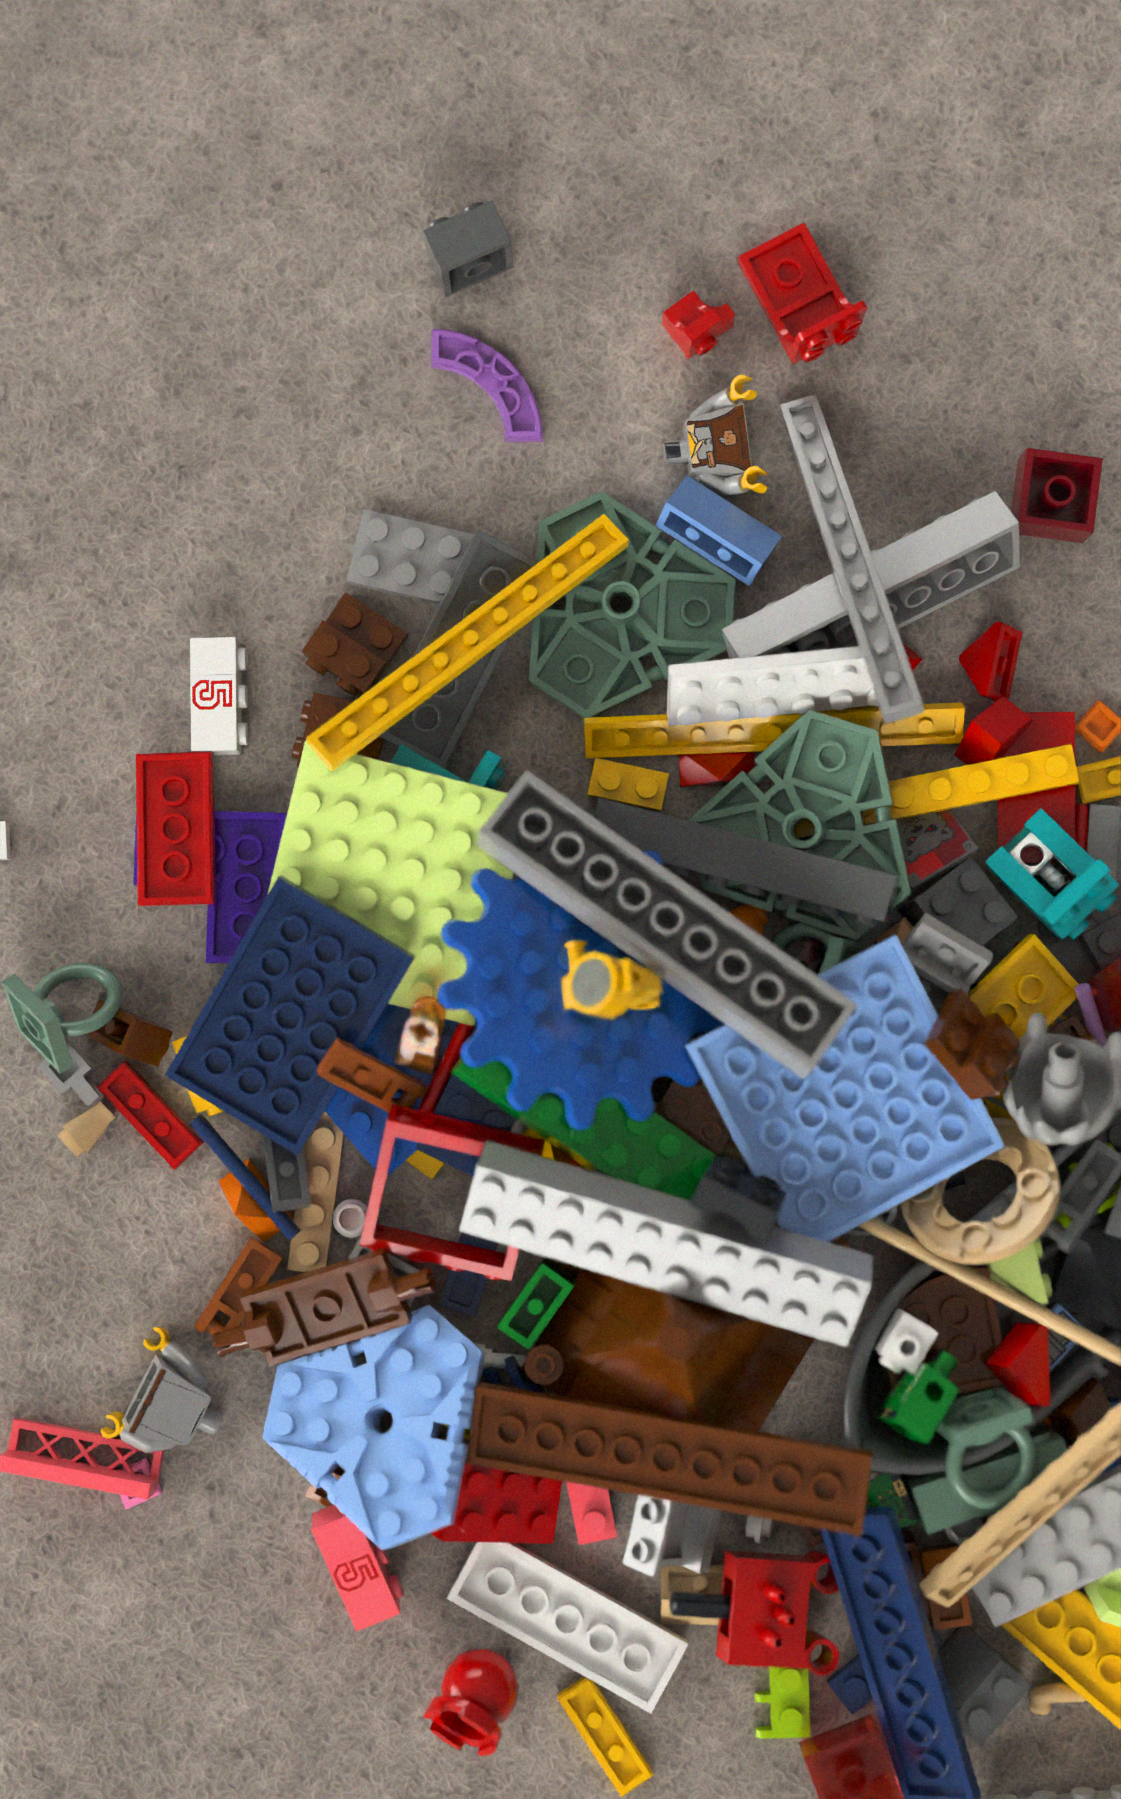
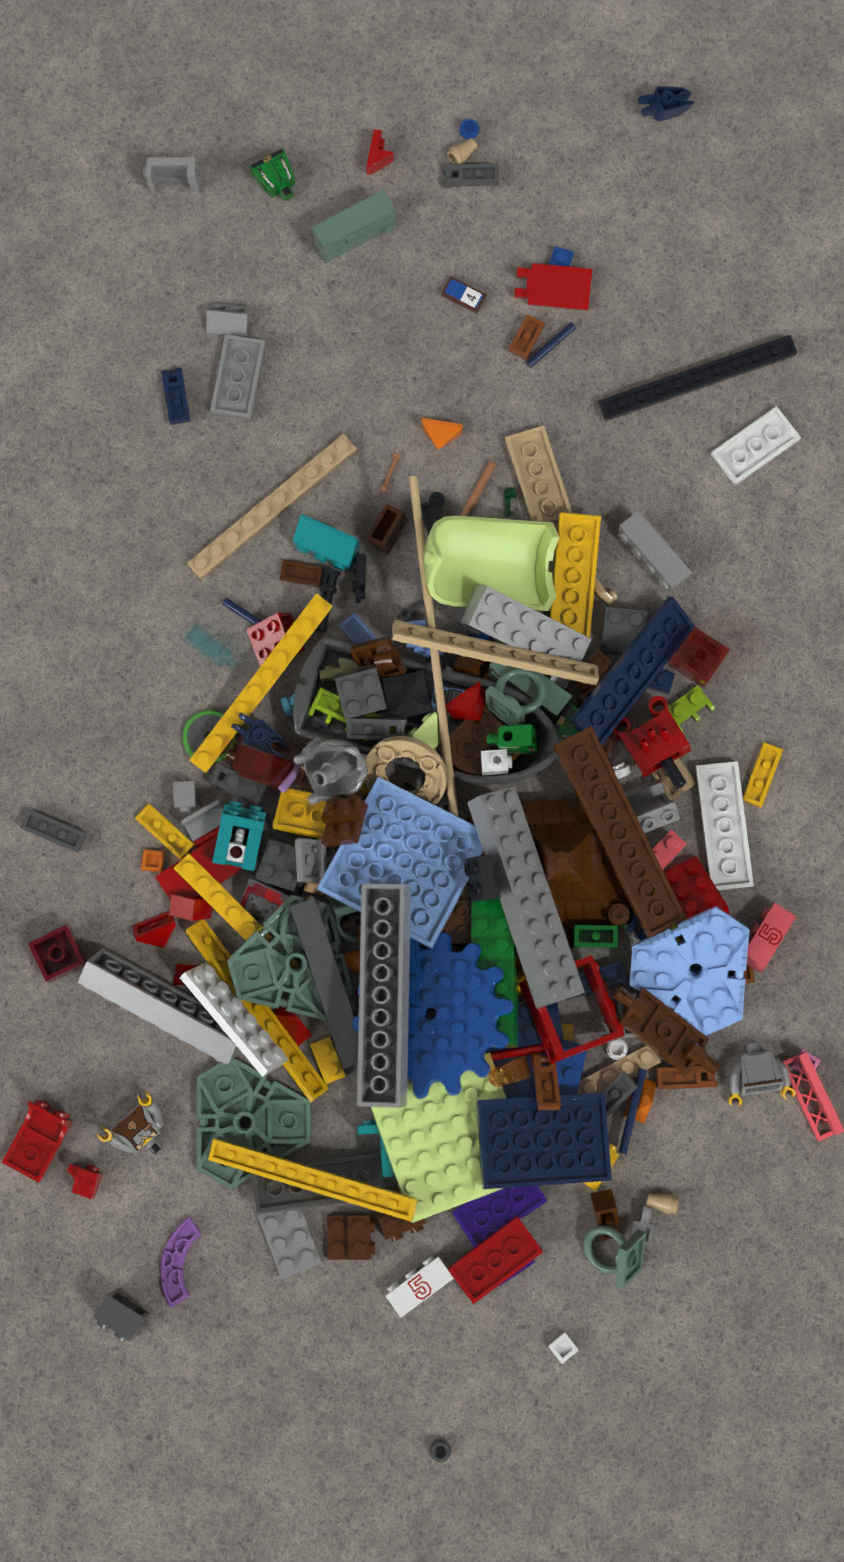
camera: 125 degrees left, 5 degrees down
red tile [97,1060,204,1170] -> none
red tile [424,1649,519,1756] -> none
yellow piece [562,941,662,1018] -> none
medium blue brick [655,475,782,586] -> none
light grey plate [780,394,924,724] -> none

